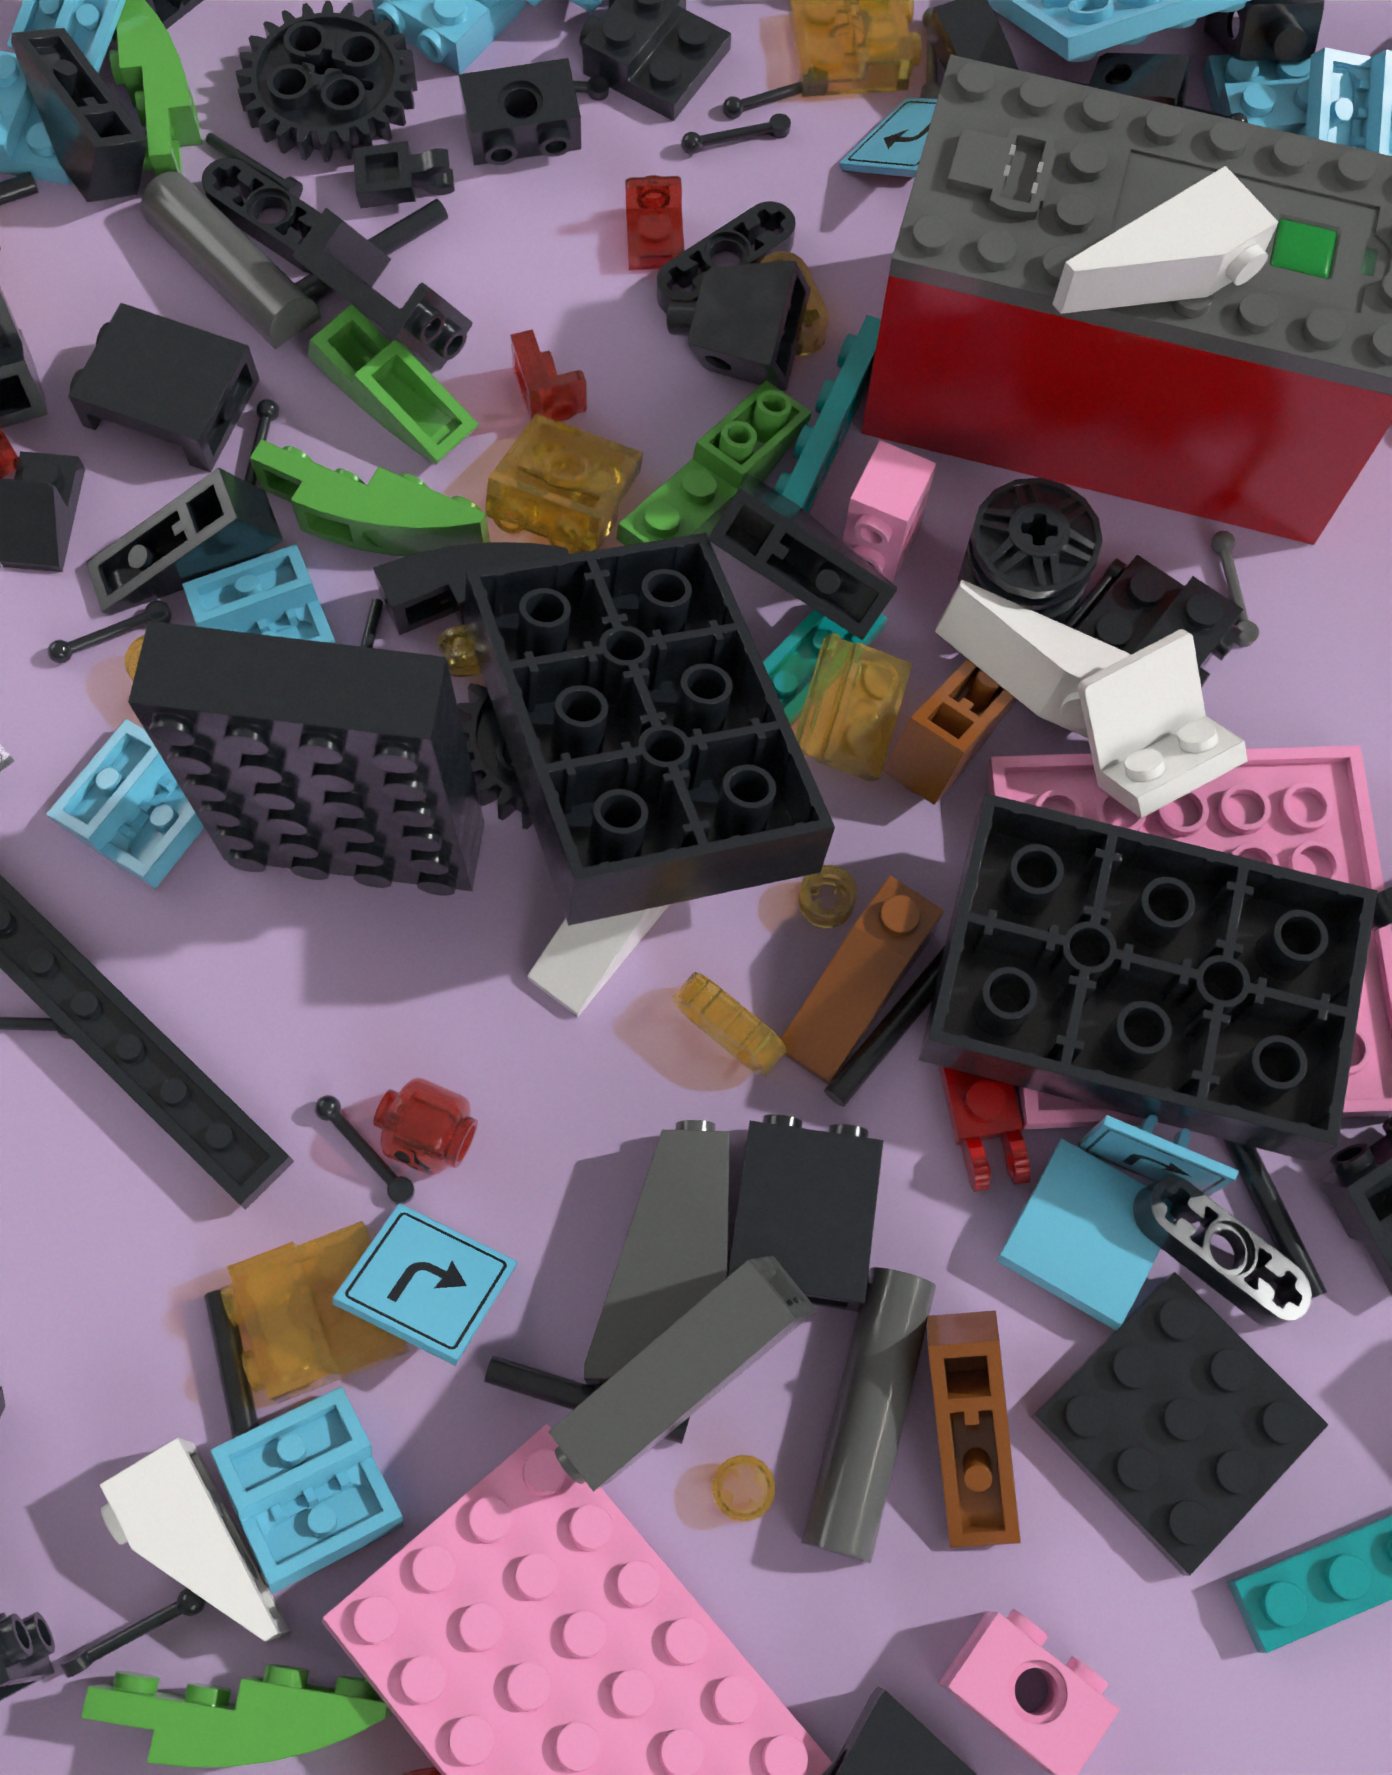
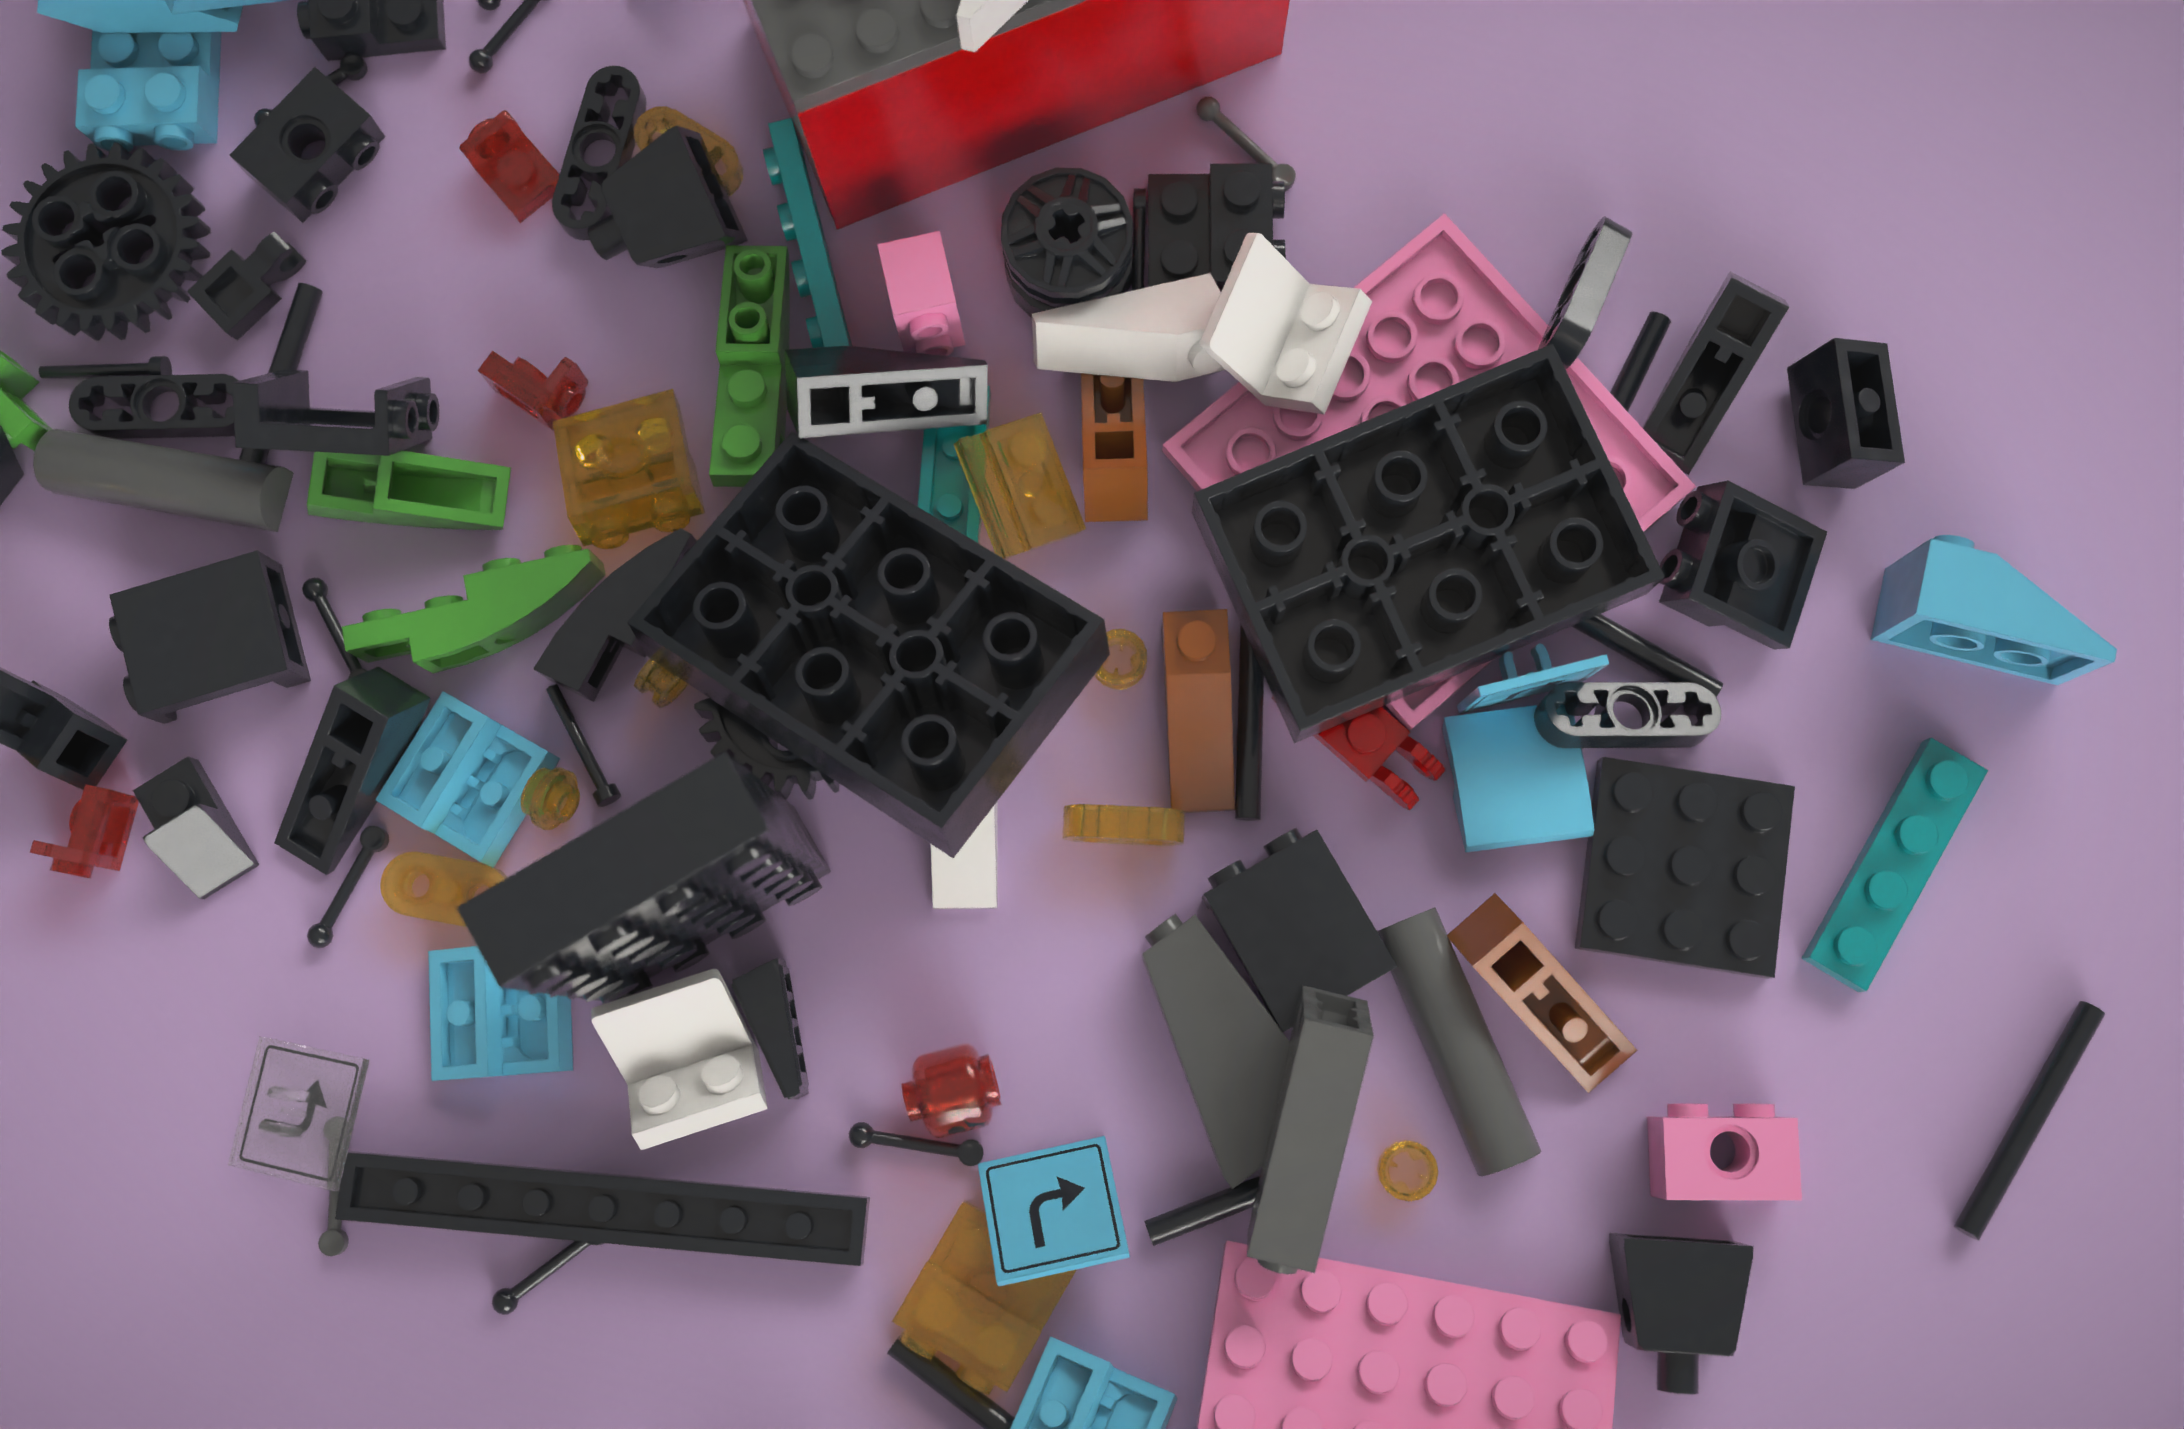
camera: 30 degrees left, 10 degrees up
none -> white bracket [591,969,768,1150]
none -> black slope [731,958,809,1100]

